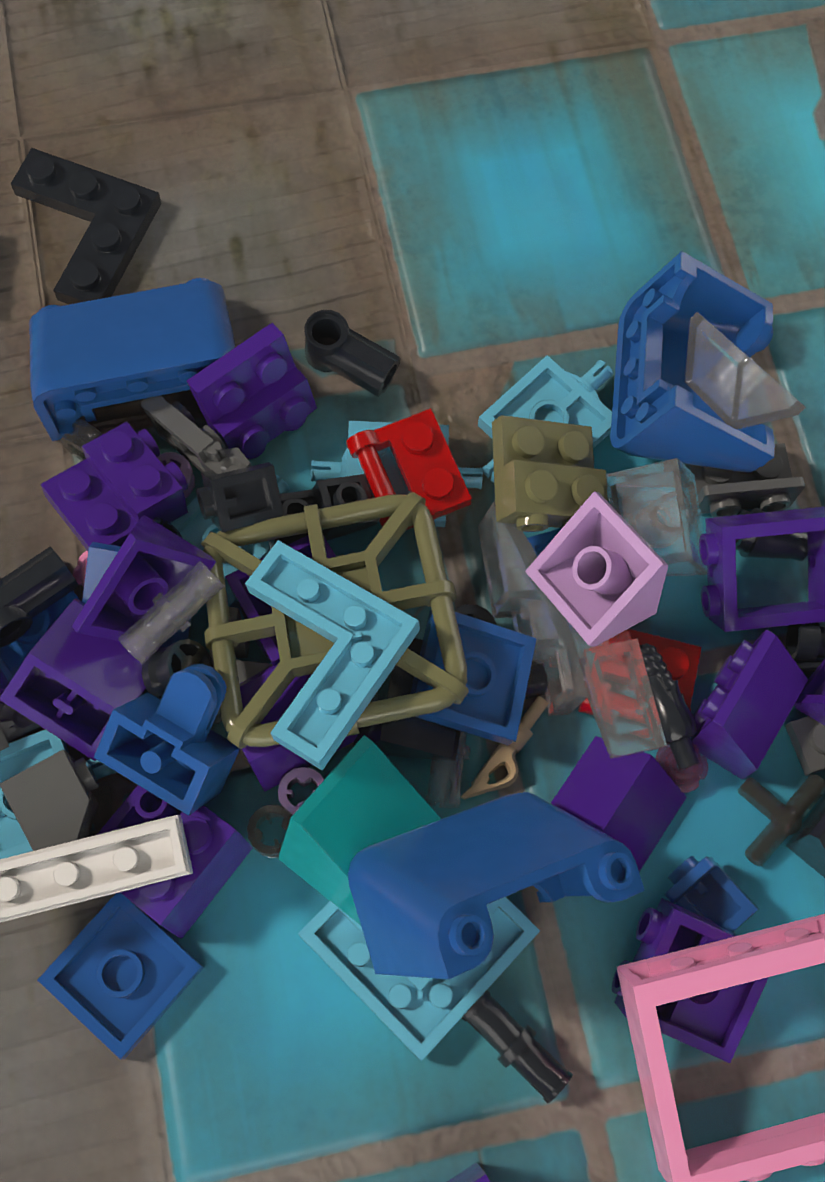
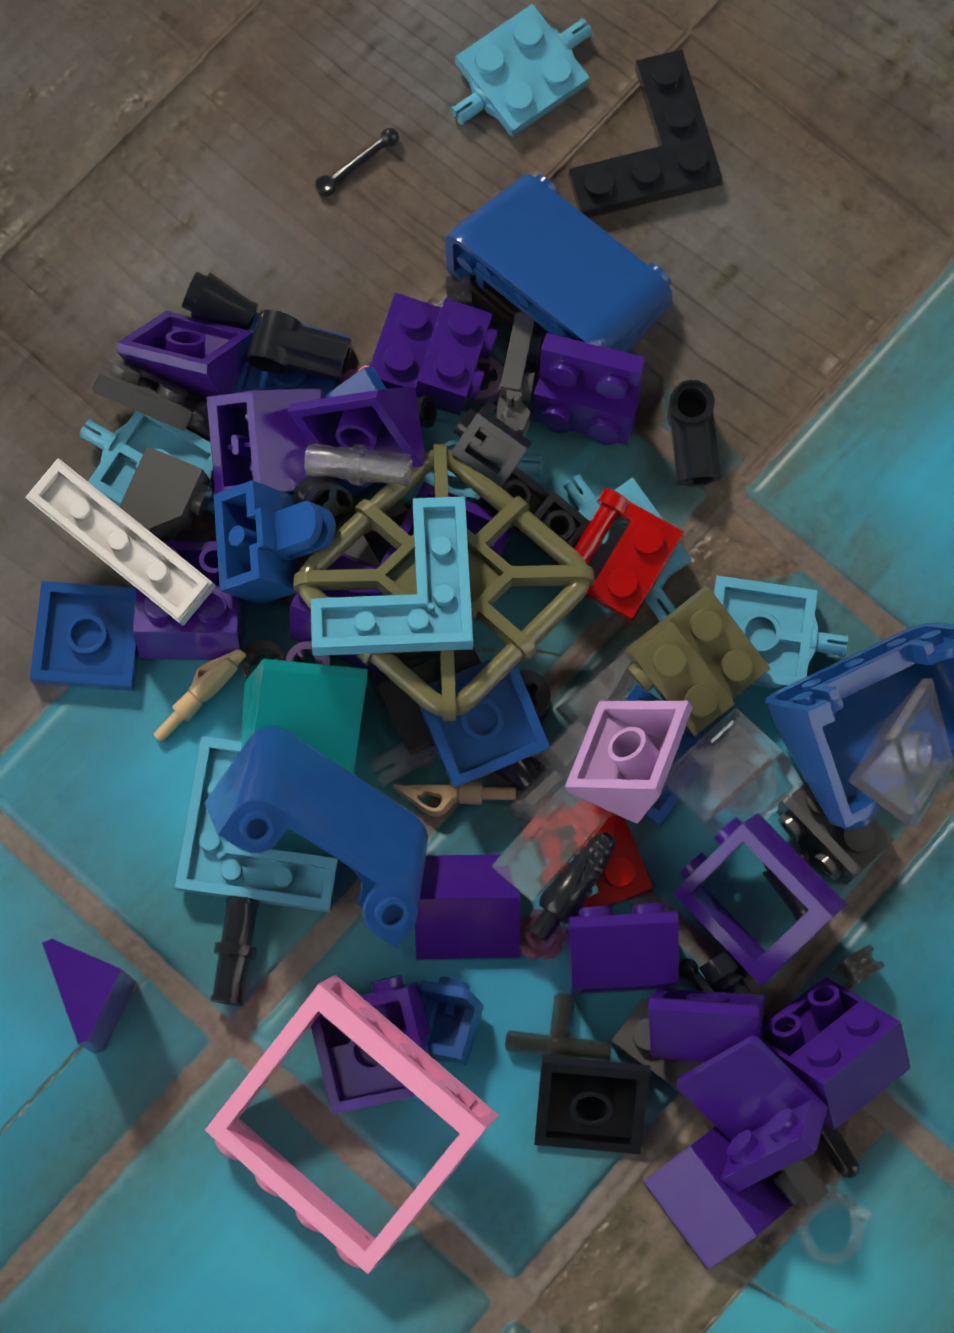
camera: 60 degrees right, 5 degrees up
none -> tan hand [153,649,246,743]

